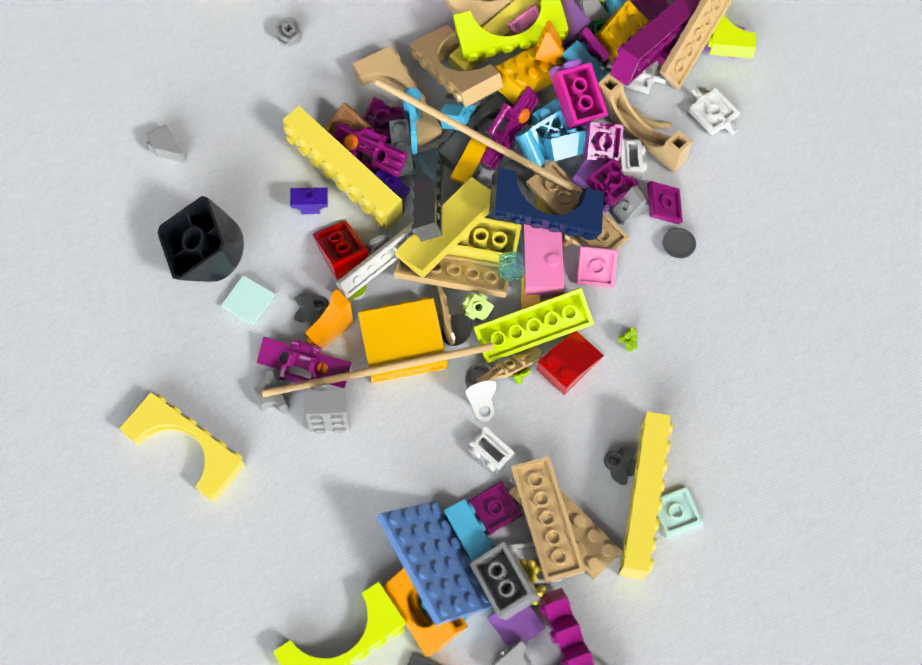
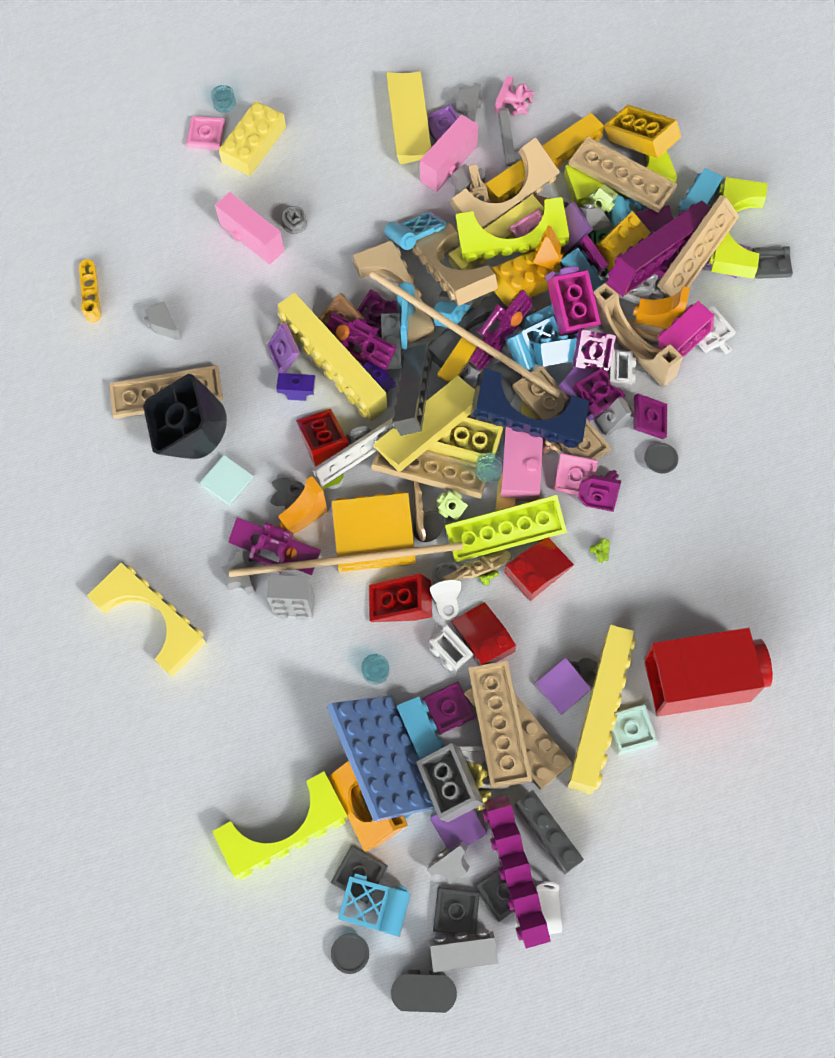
camera: 10 degrees right, 0 degrees up
none -> yellow beam [79,259,101,323]
none -> tan plate [109,365,223,419]
none -> bright pink brick [215,192,284,264]
none -> medium lavender tile [267,323,300,373]
none -> clear light blue wheel [361,654,390,685]
none -> red slope [369,573,433,622]
none -> medium azure piece [384,211,447,250]
none -> red slope [451,602,516,666]
none -> dark grey brick [515,790,584,874]
none -> medium lavender tile [536,658,592,715]
none -> magenta piece [578,470,621,512]
none -> light orange arch [633,286,690,329]
none -> red container [644,627,773,717]
none -> dark pink brick [658,301,714,358]
none -> dark grey plate [752,246,793,279]

